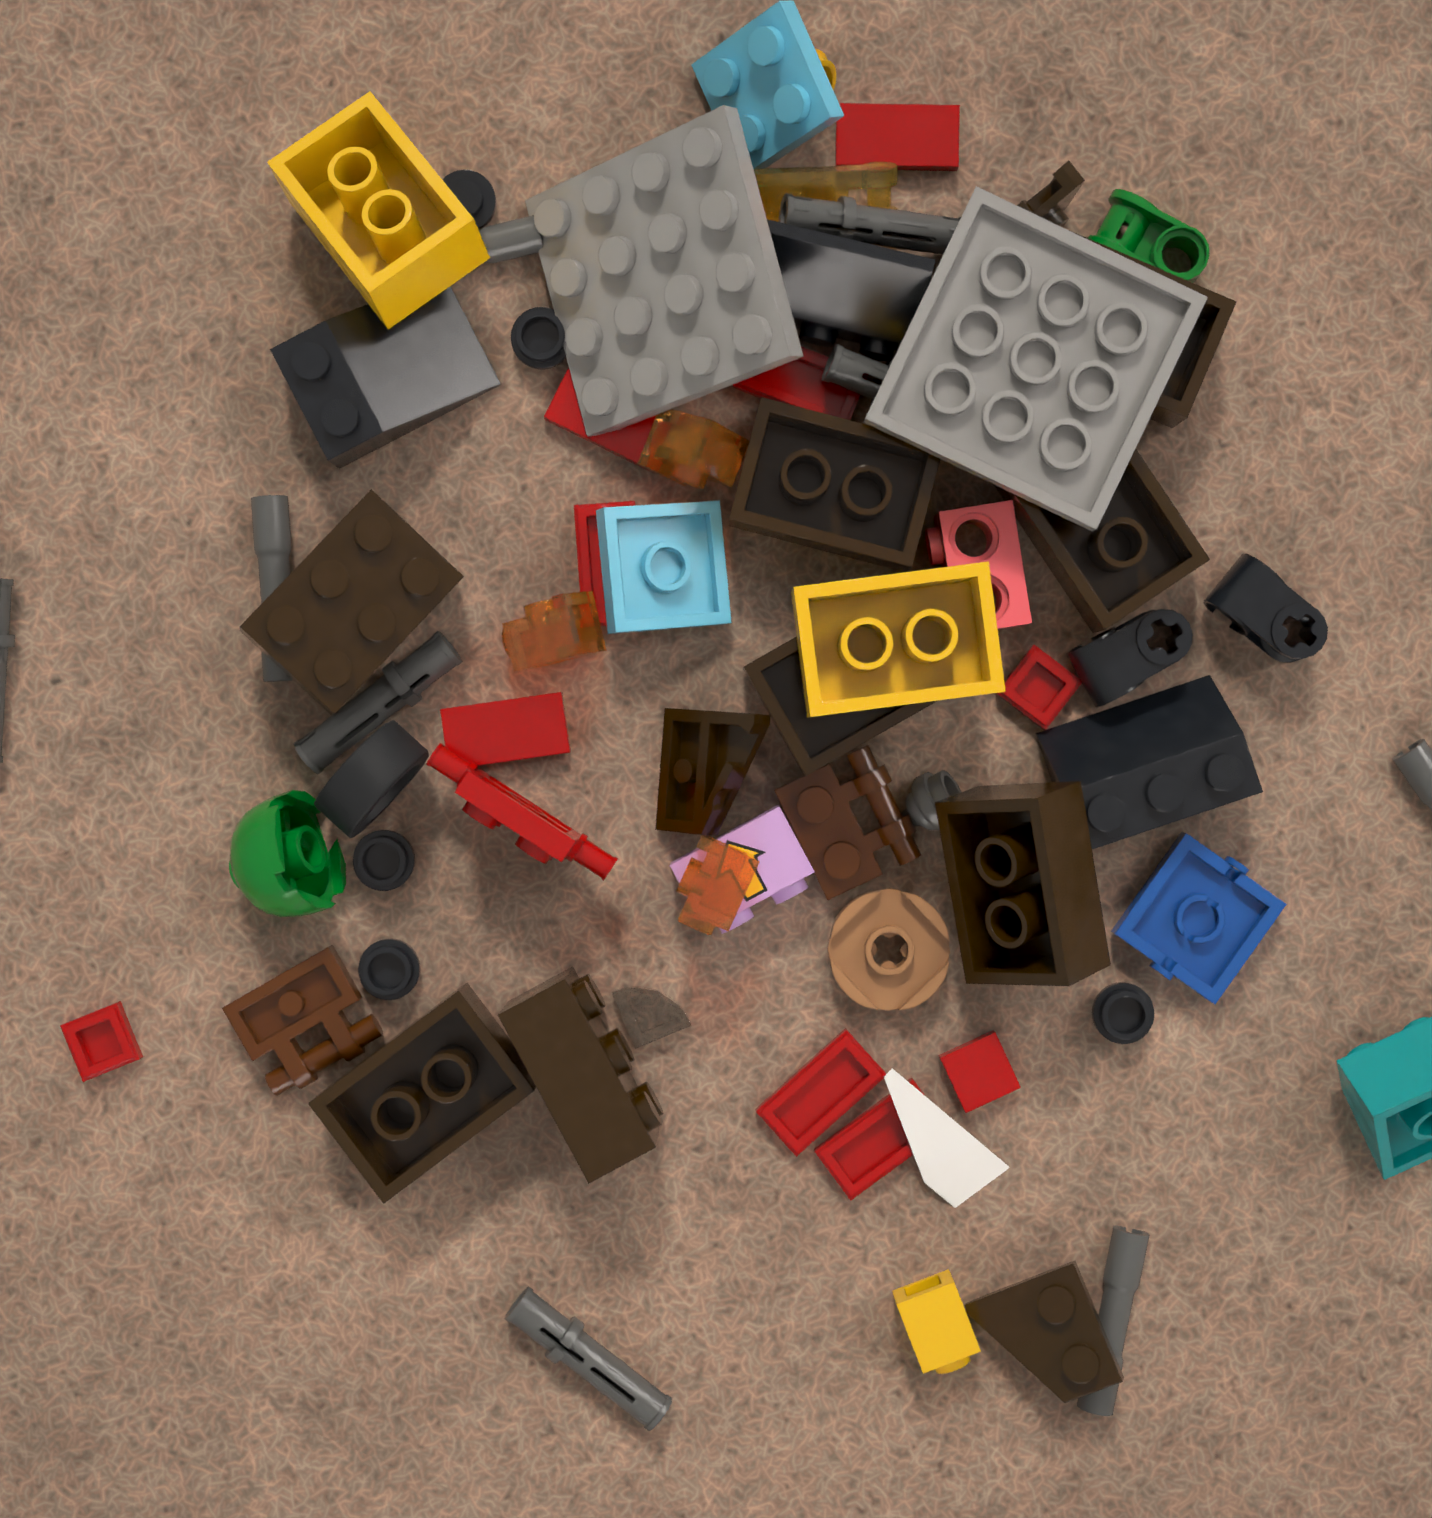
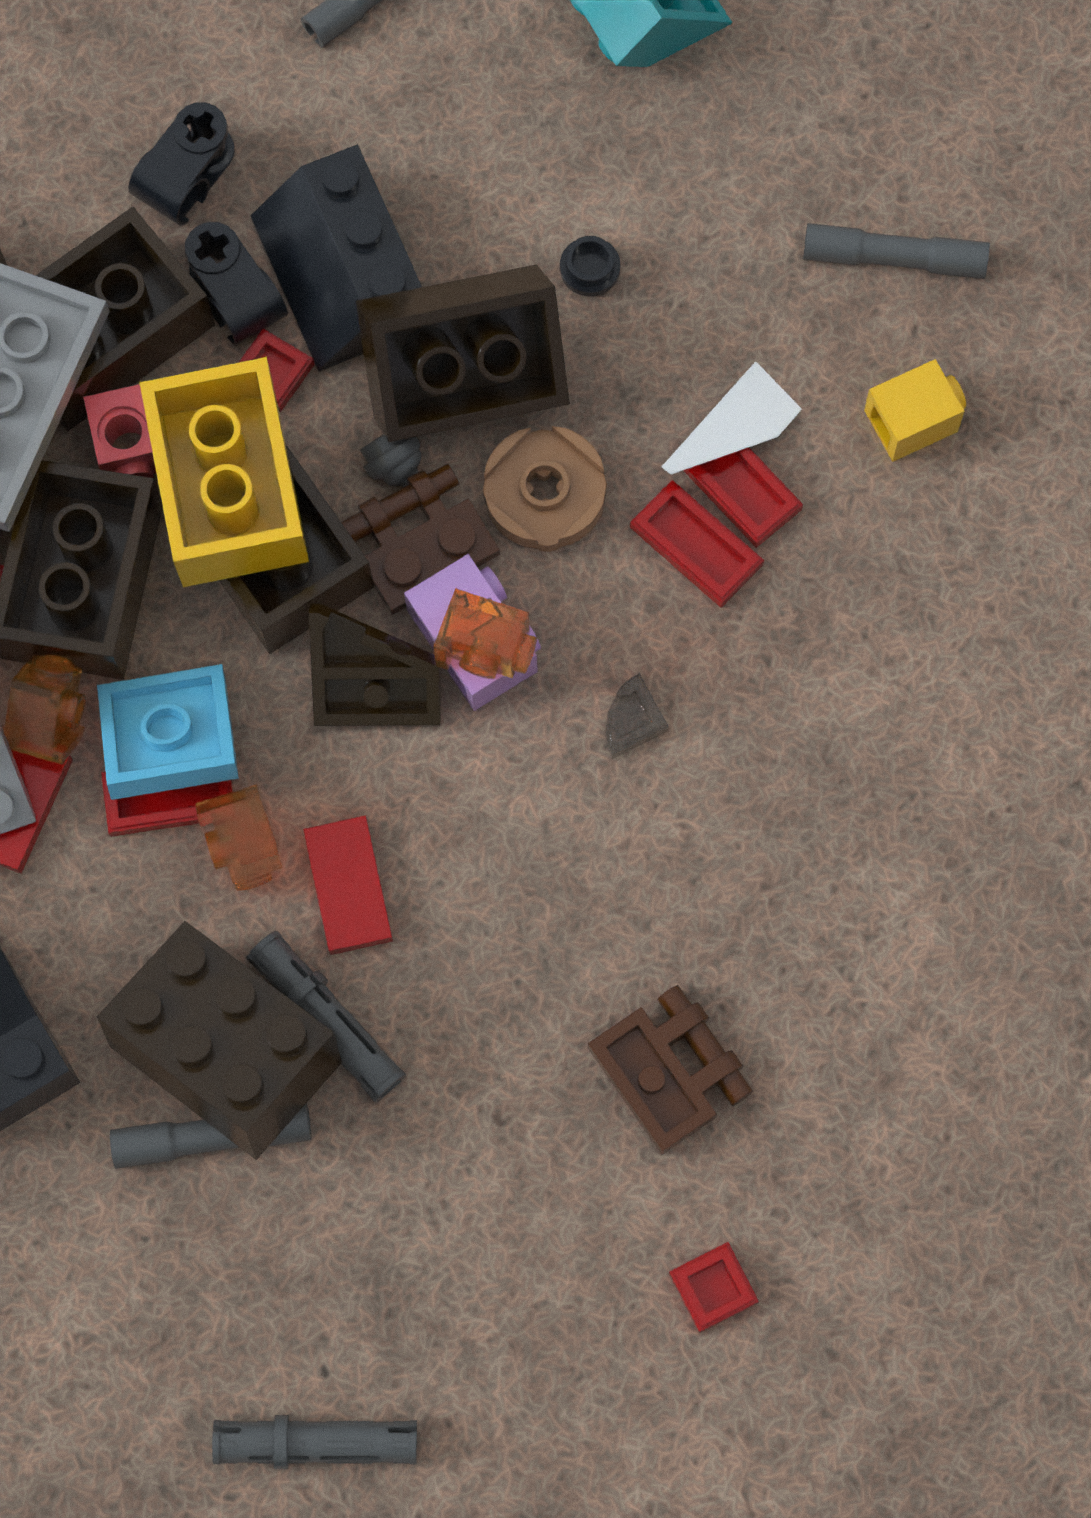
camera: 95 degrees left, 15 degrees down
green cylinder [229,790,346,917] -> none
dark brown brick [308,983,536,1204] -> none
black tyre [314,720,429,838] -> none
black plate [353,830,415,891] -> none
black plate [358,938,421,1000] -> none
red plate [426,743,618,881] -> none
dark brown brick [498,966,664,1184] -> none
dark grey pin [504,1286,672,1431] -> none
red tile [938,1030,1021,1113] -> none
dark brown wing [964,1260,1124,1403] -> none
blue plate [1111,832,1287,1004] -> none

